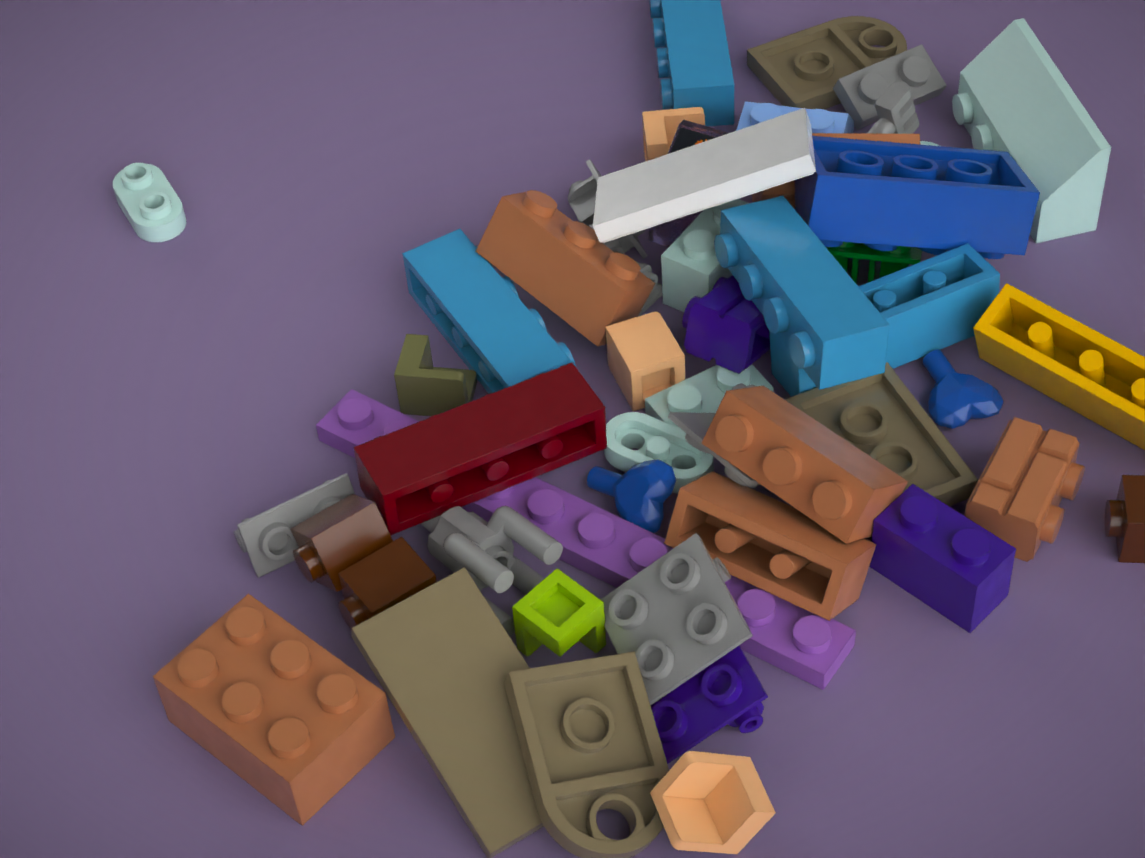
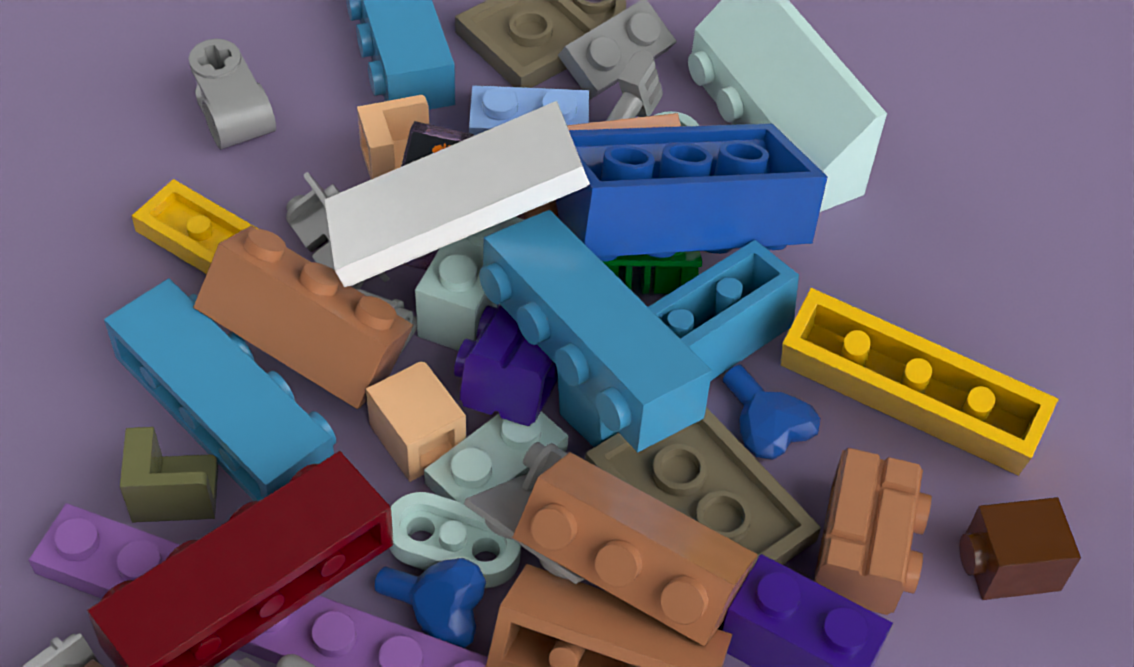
camera: 20 degrees left, 5 degrees up
none -> yellow plate [131,179,258,274]
none -> light grey piece [189,38,276,150]

